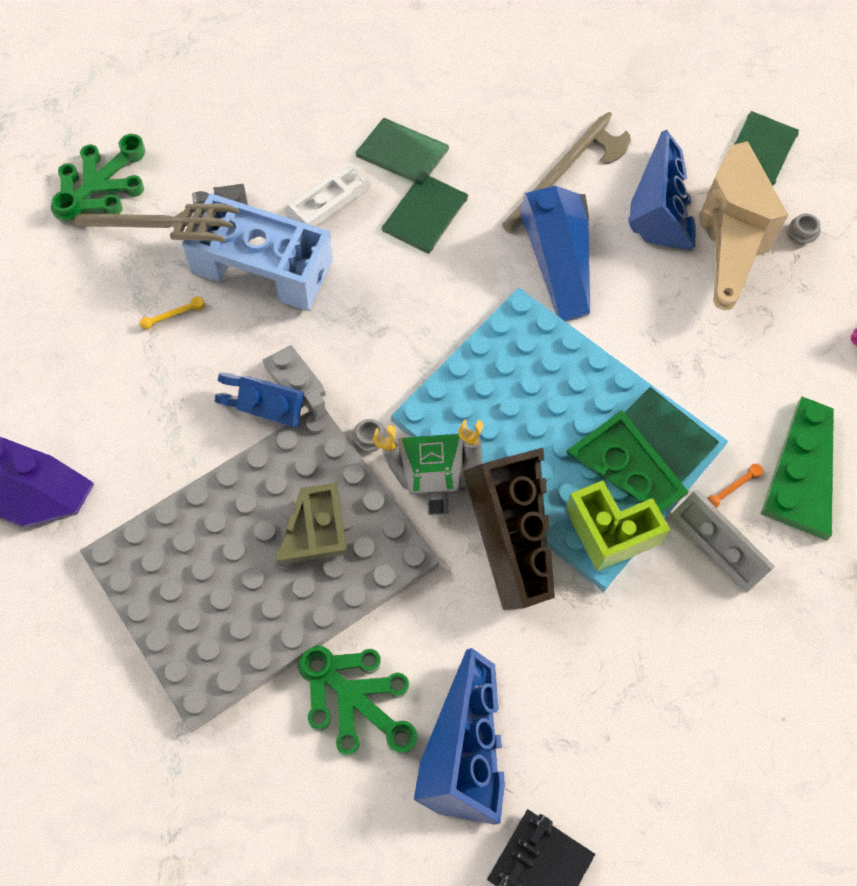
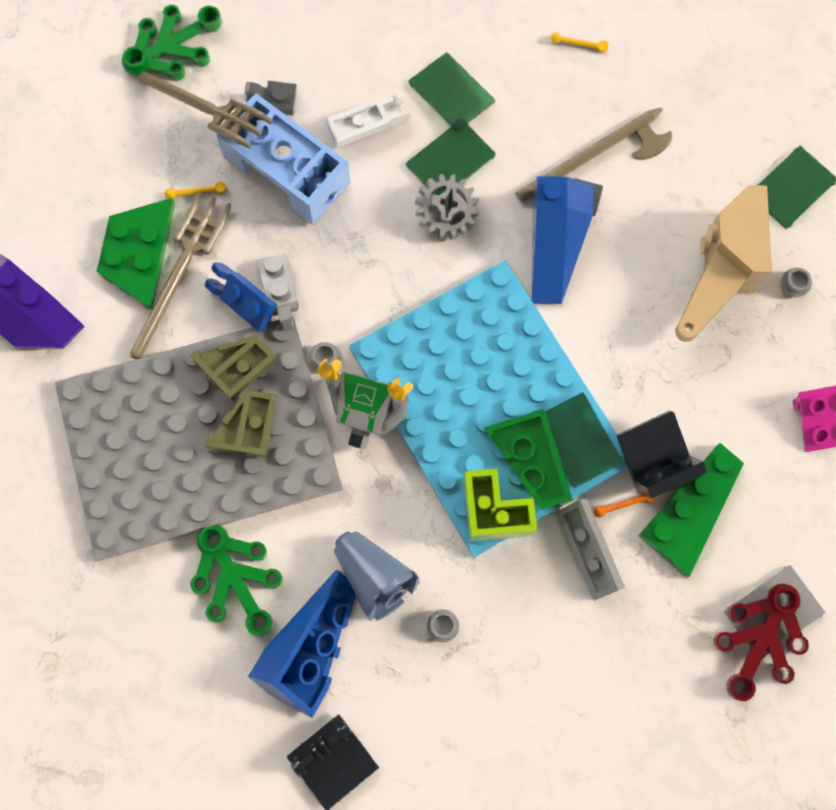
camera: 20 degrees right, 10 degrees up
dark brown wedge [463,448,555,610] -> none
blue wedge [628,129,696,250] -> none
none -> green wing [97,199,175,309]
none -> dark tan piece [130,191,231,359]
none -> olive wing [190,335,278,401]
none -> sand blue cone [334,532,420,621]
none -> light grey gear [414,174,480,240]
none -> light grey plate [427,609,459,642]
none -> yellow hinge [550,32,609,53]
none -> black bracket [616,410,708,499]

